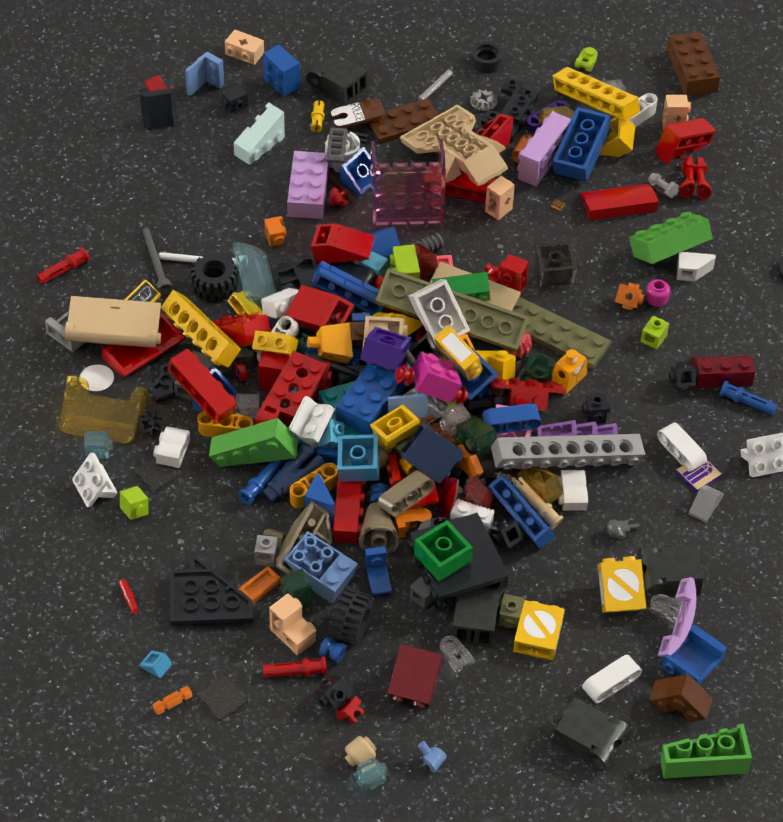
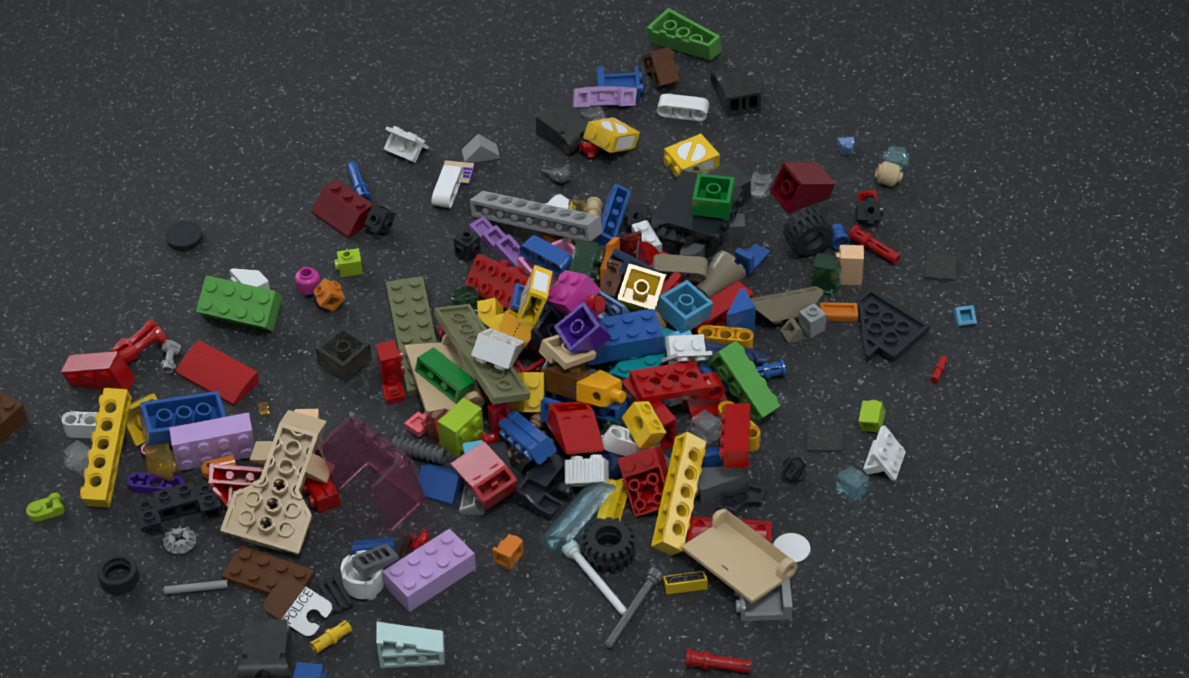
camera: 130 degrees left, 5 degrees down
clear yellow windscreen [59,375,149,443] -> none
orange axle [152,686,192,715] -> none
white brick [153,426,190,468] -> none
medium blue slope [284,531,358,603] -> none
light orange torso [551,349,587,395] -> none
light nougat brick [662,95,691,130] -> none

